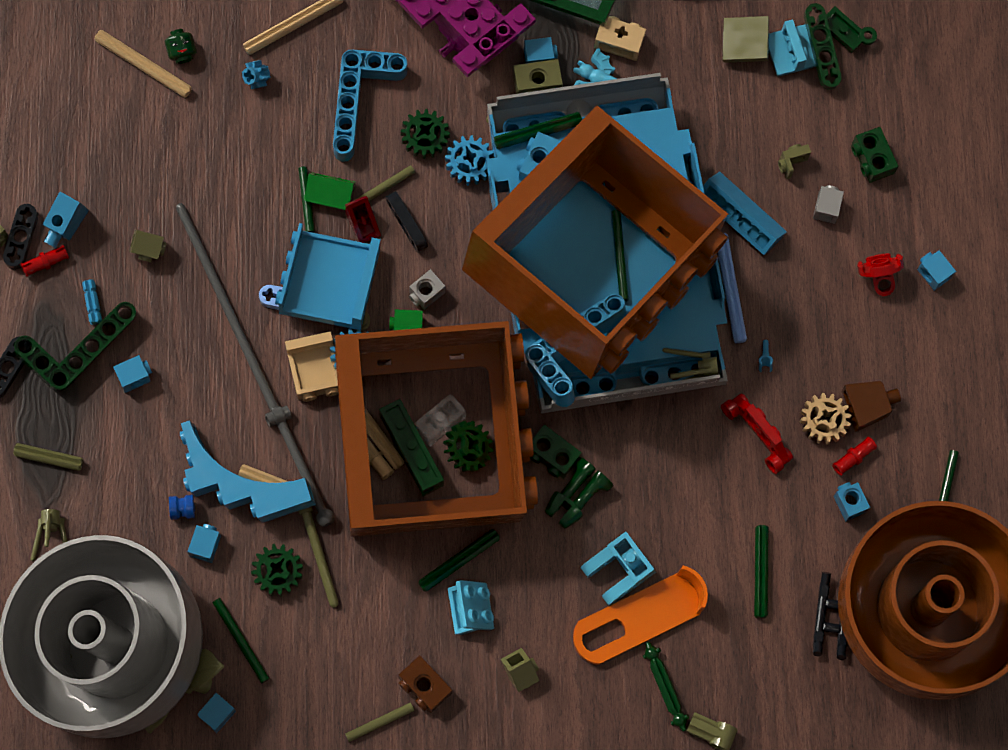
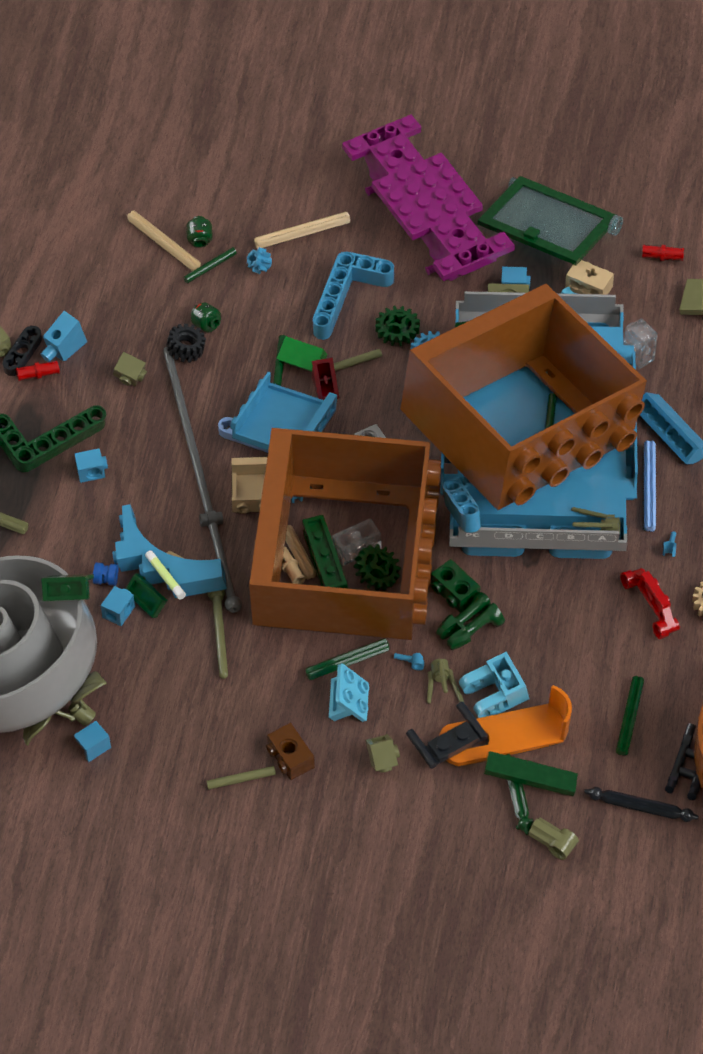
camera: 20 degrees right, 20 degrees down
dark azure axle [82,280,102,325] -> none
dark green bar [212,598,270,684] -> none
dark green gear [251,544,303,596] -> none
black beam [385,191,428,252] -> none
none -> dark green panel [41,574,94,601]
none -> dark green tile [125,573,168,618]
none -> yellowish green bar [145,550,186,600]
none -> black tyre [166,324,206,362]
none -> dark green bar [183,247,237,284]
none -> dark green head [191,302,221,333]
none -> dark azure hand [394,653,424,670]
none -> black plate [406,702,488,769]
none -> olive plant [427,659,464,704]
none -> dark green tile [484,751,578,796]
none -> black wheel [584,787,699,822]
none -> clear brick [624,318,658,369]

